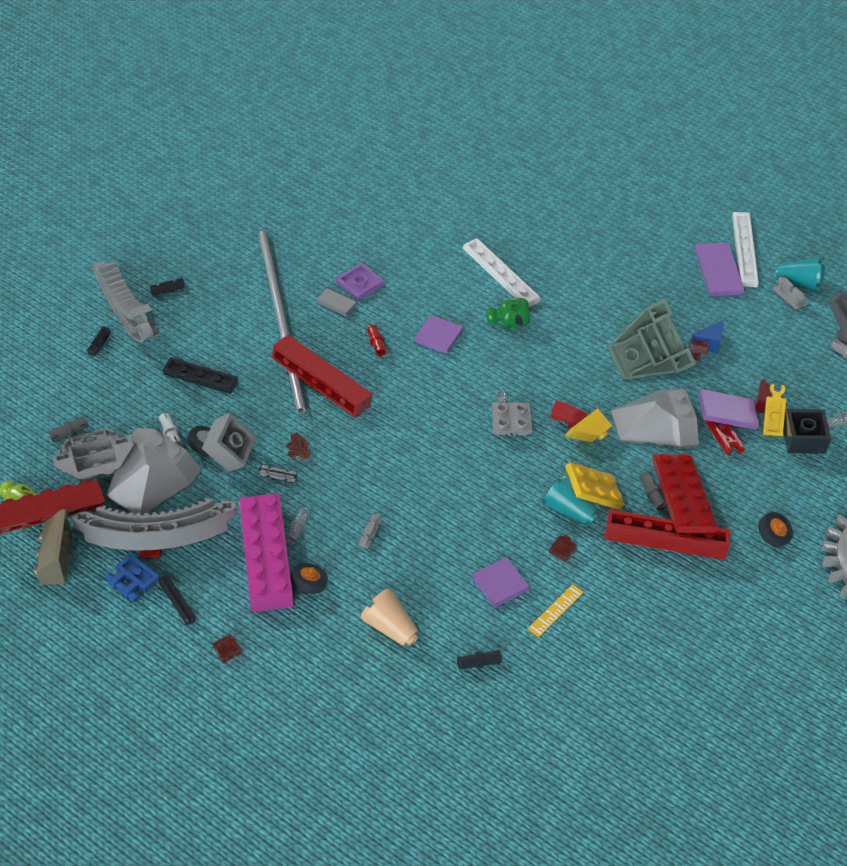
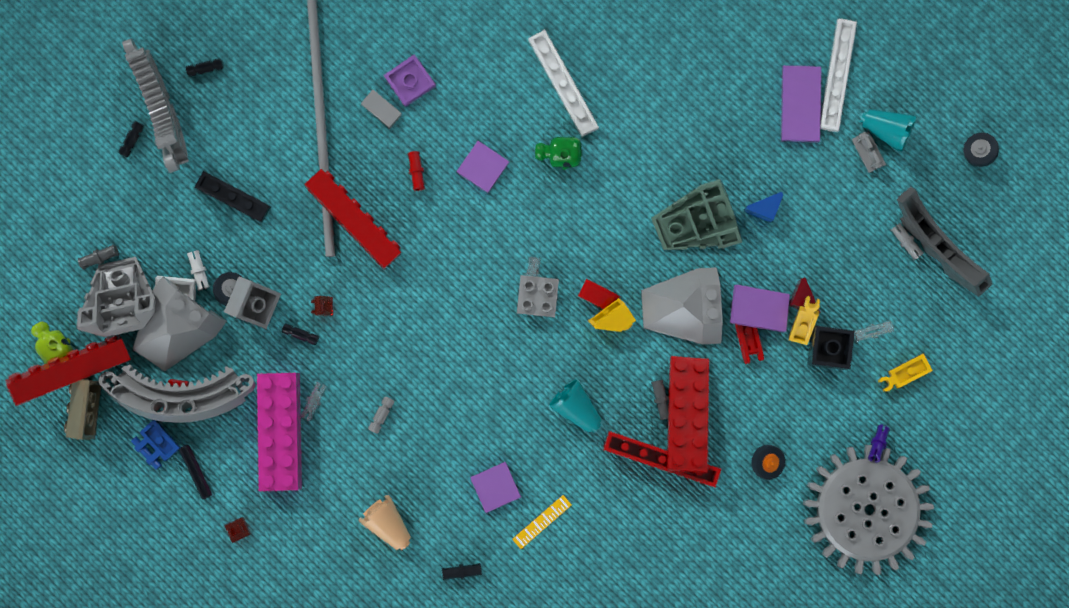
camera: 10 degrees right, 35 degrees up
black wheel [290,563,328,594] -> none
clear red tile [549,534,577,562] -> none
yellow plate [565,462,625,510] -> none
tile [688,339,709,361] -> none

